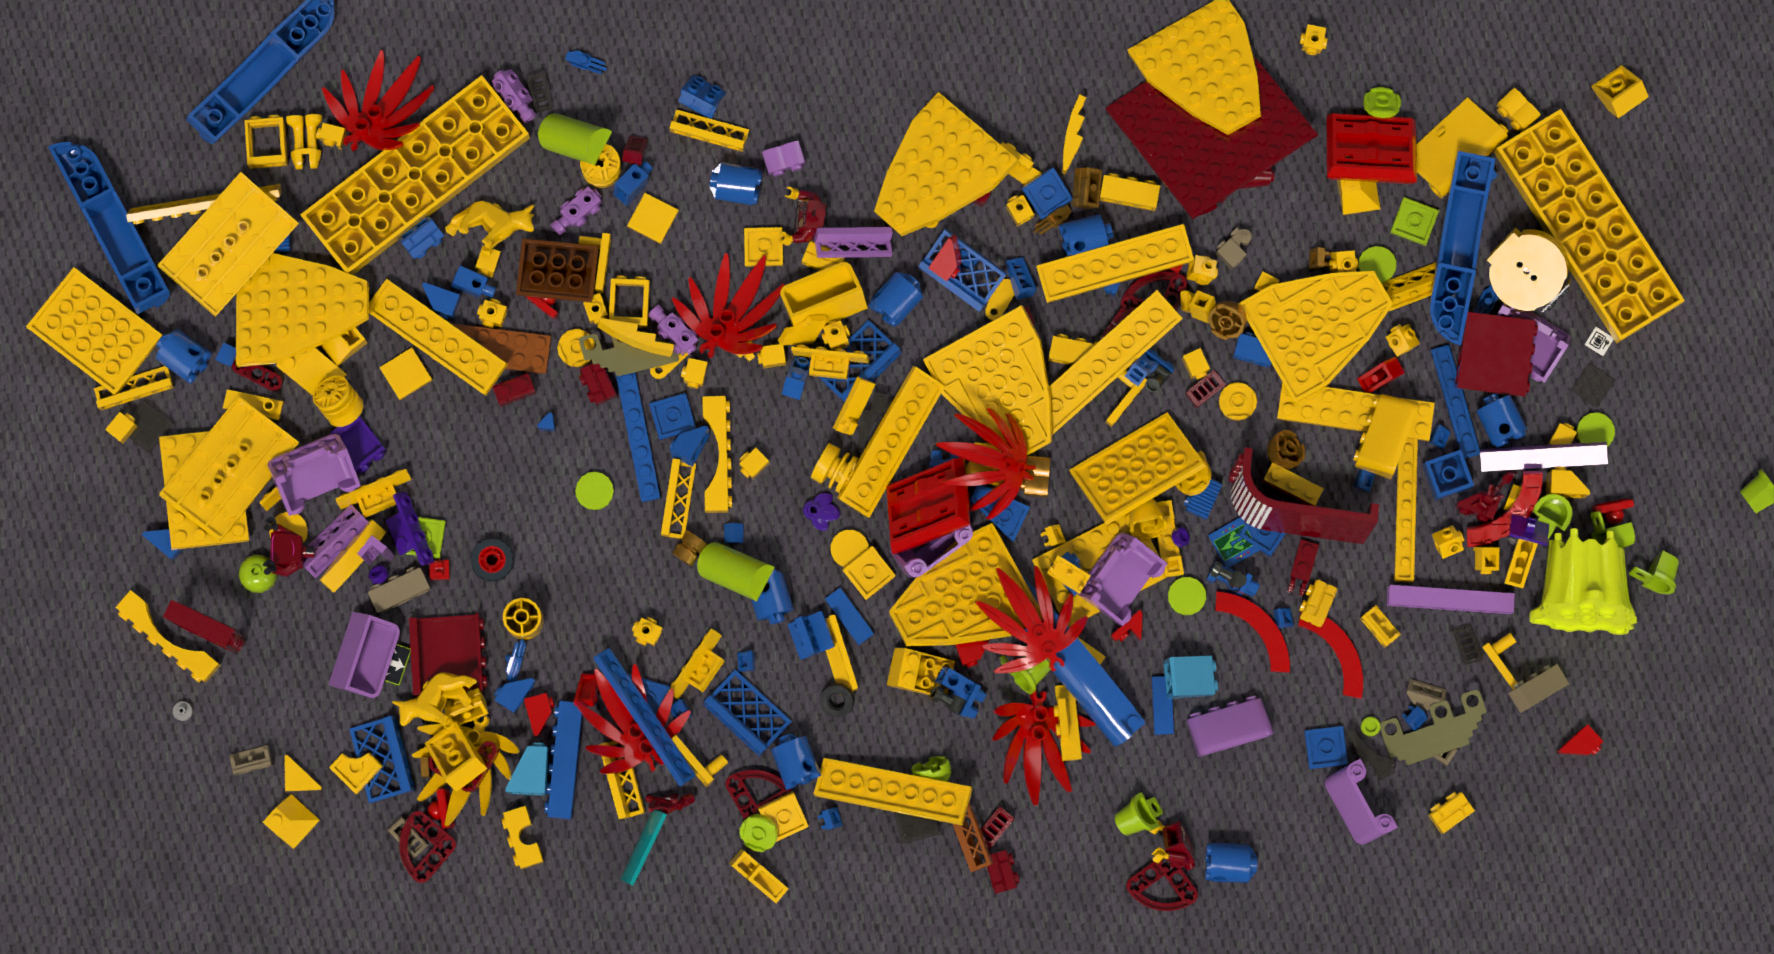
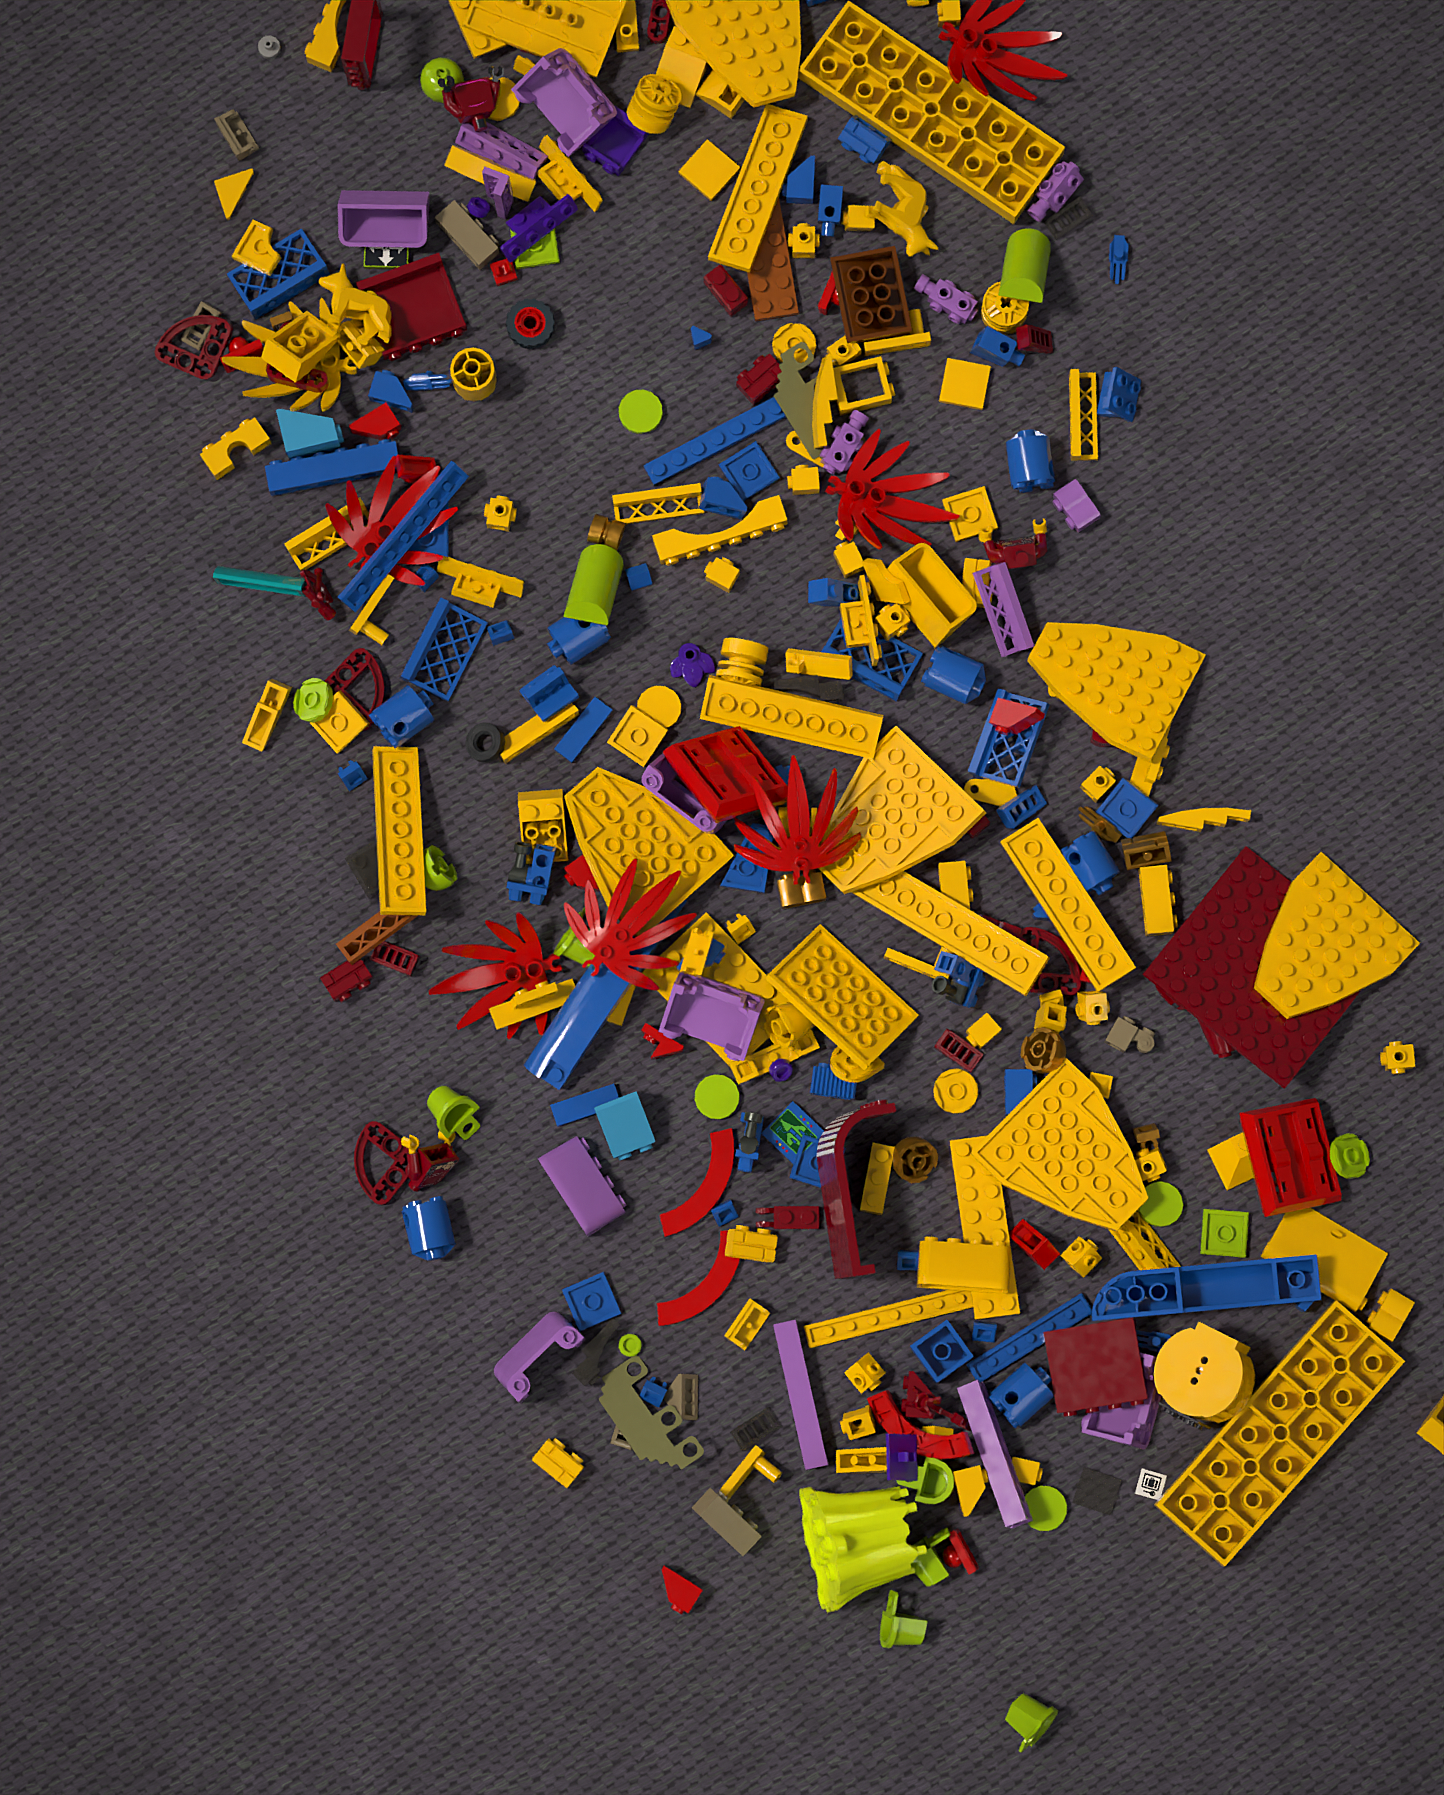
camera: 80 degrees right, 0 degrees up
yellow slope [263,794,320,849] -> none

